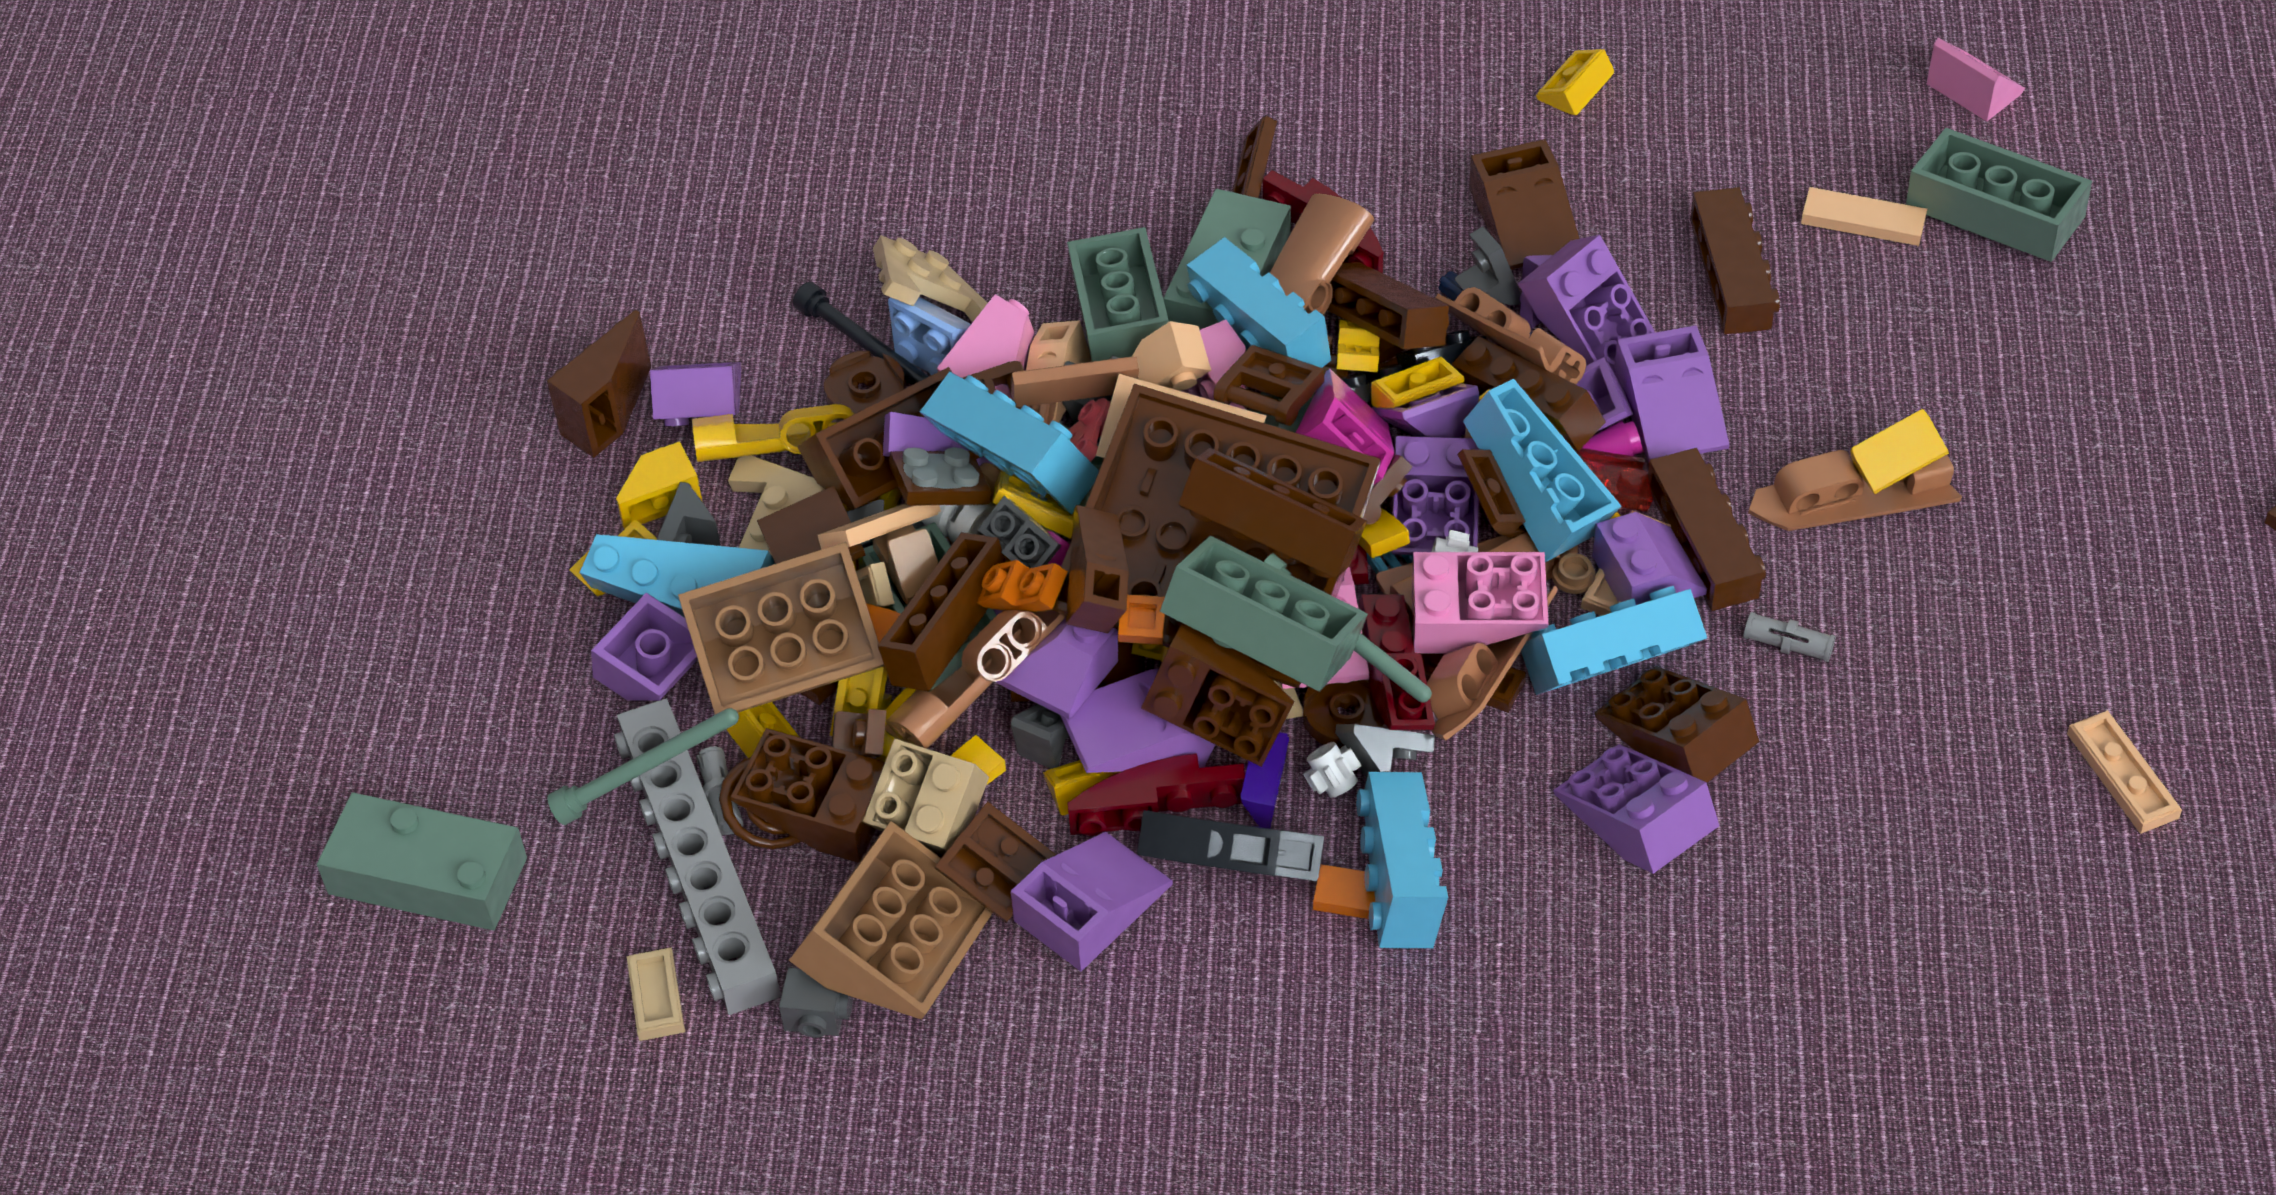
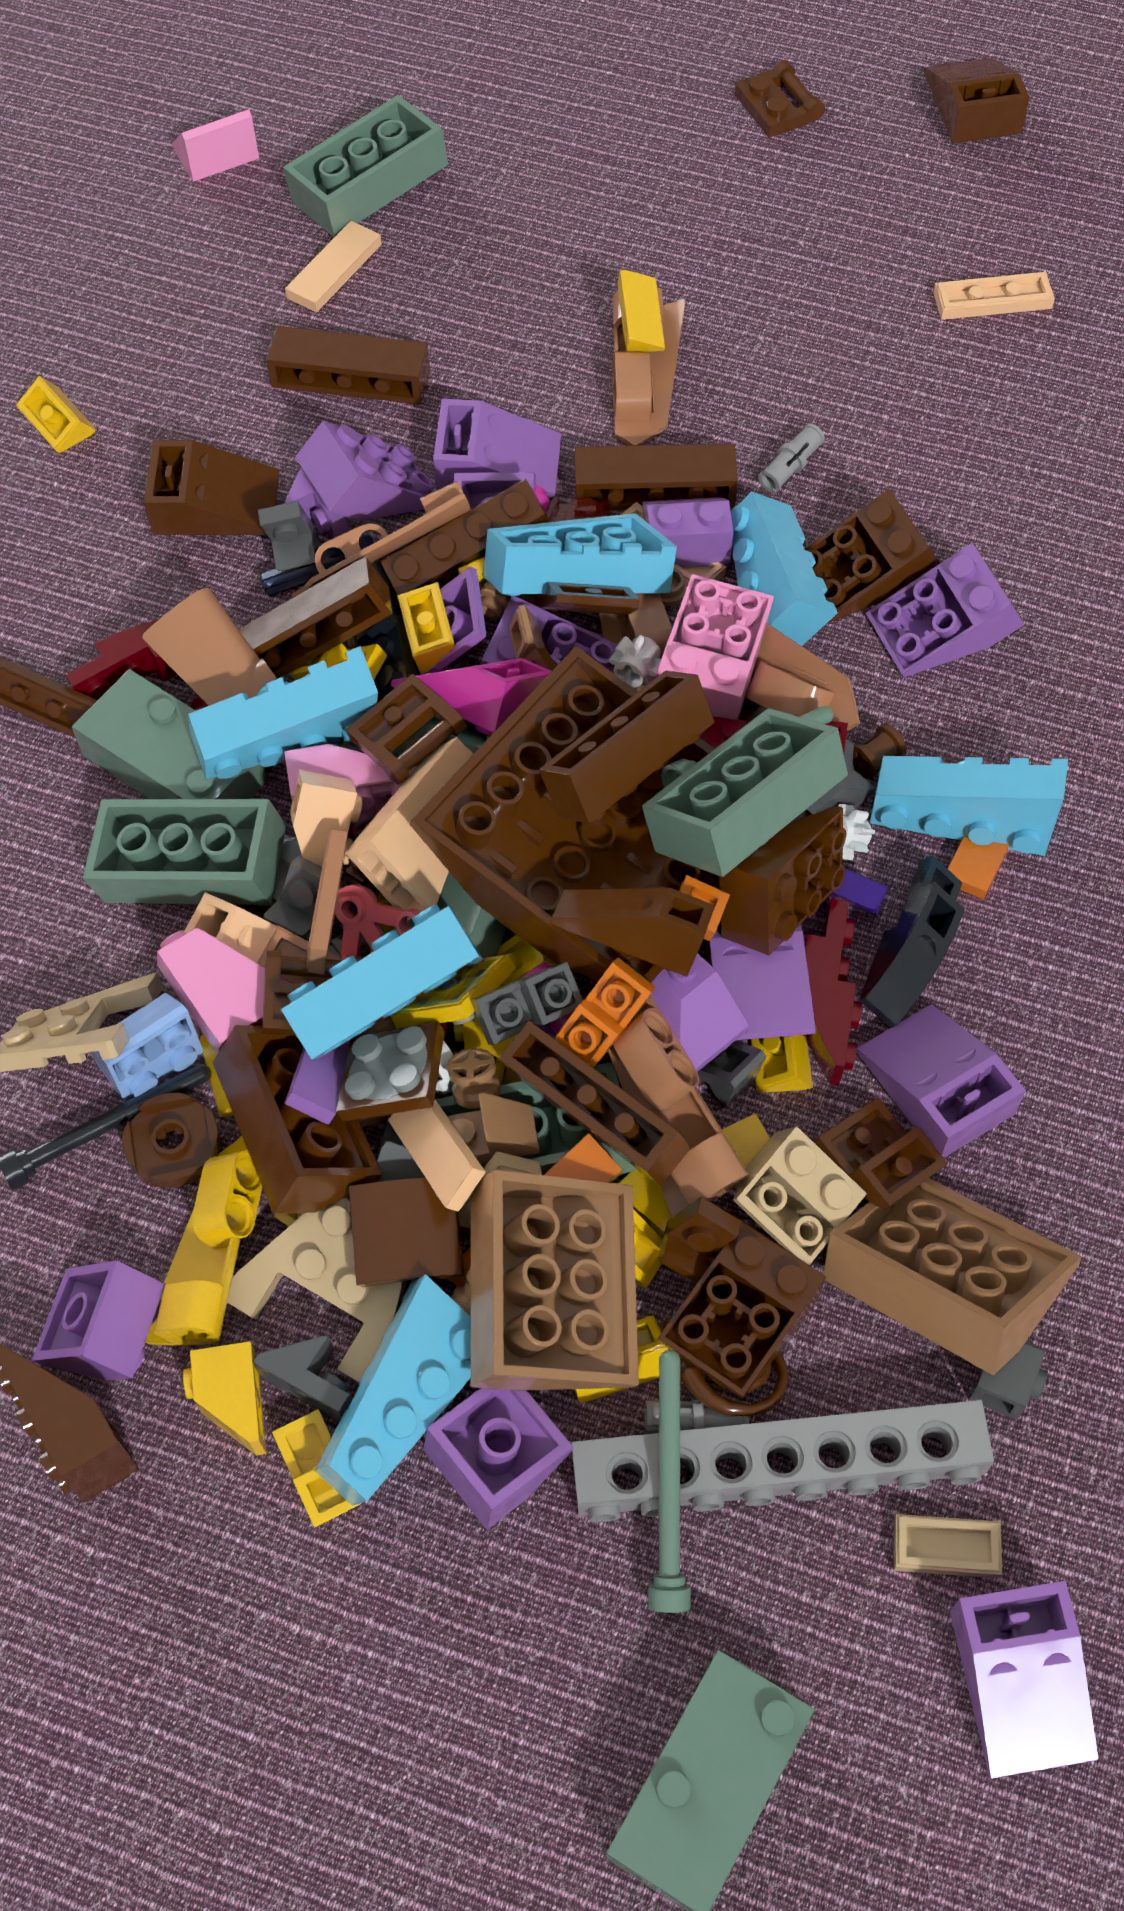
camera: 75 degrees left, 10 degrees up
none -> medium nougat wheel [447,1048,501,1109]
none -> medium nougat slope [508,605,545,659]
none -> reddish brown bush [853,724,907,779]
none -> slope [950,1581,1099,1779]

